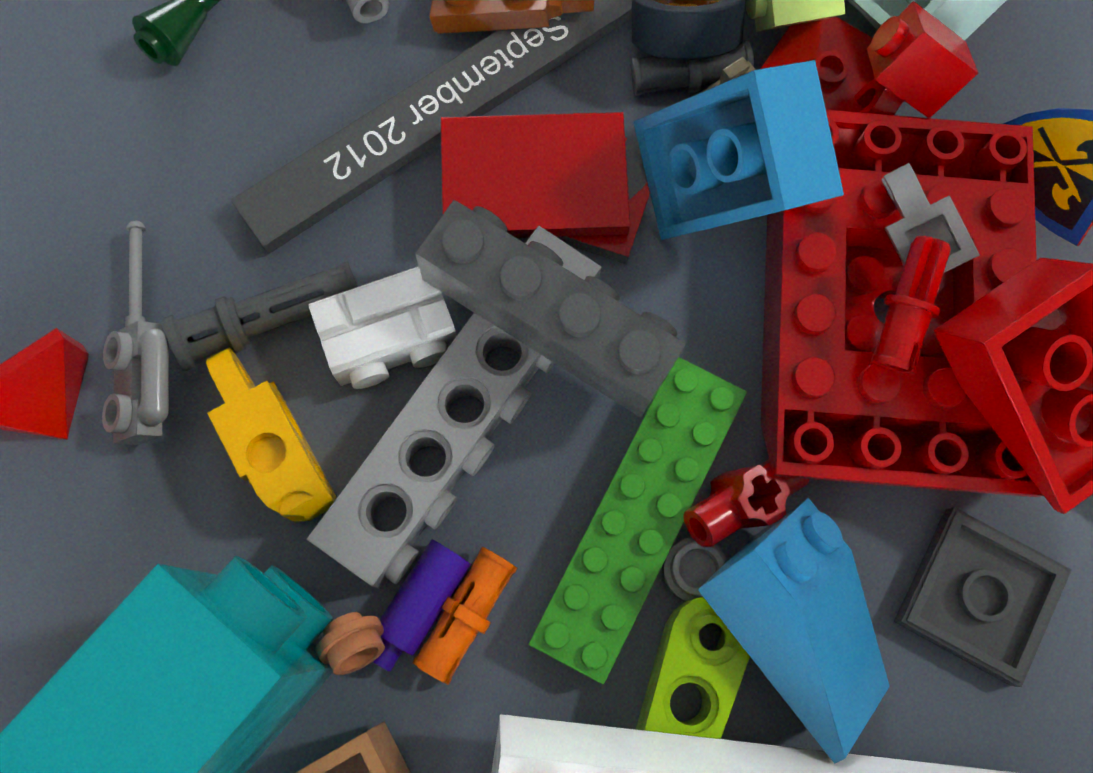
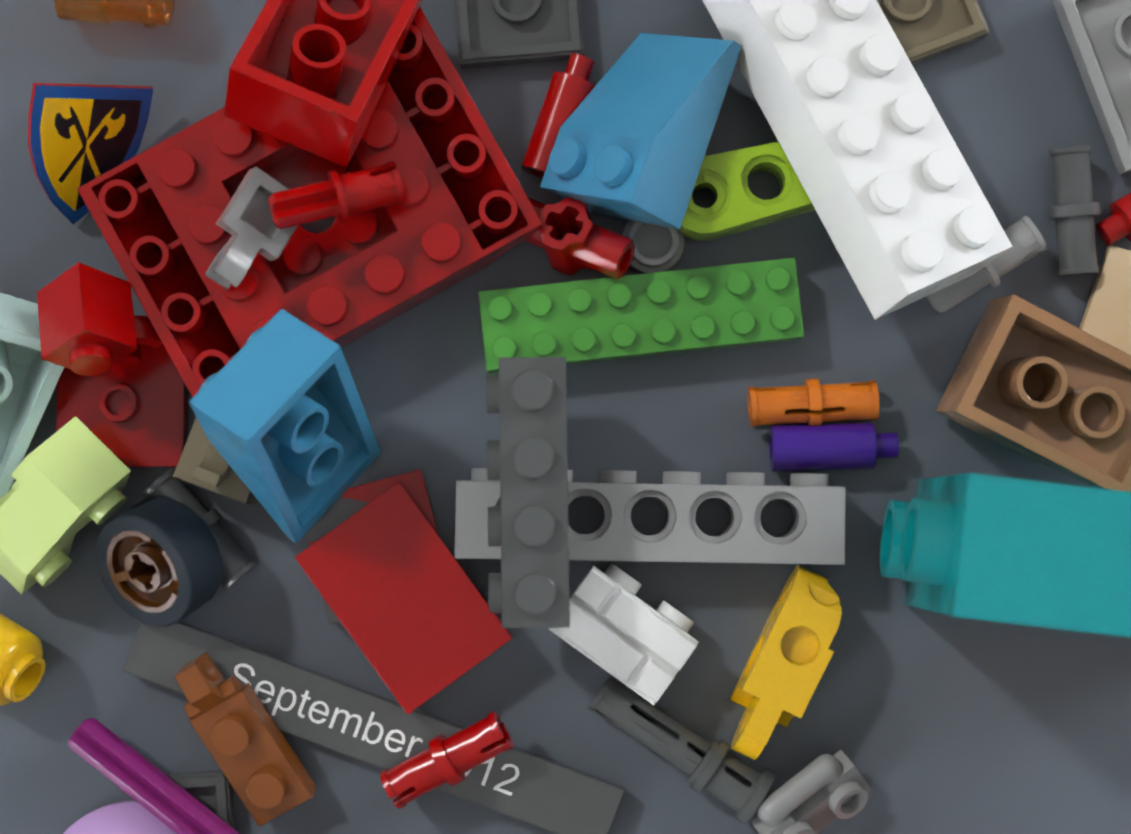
camera: 115 degrees left, 10 degrees up
nougat plate [315,612,385,675] -> none
none -> red pin [380,711,514,809]
none -> red cylinder [521,53,595,179]

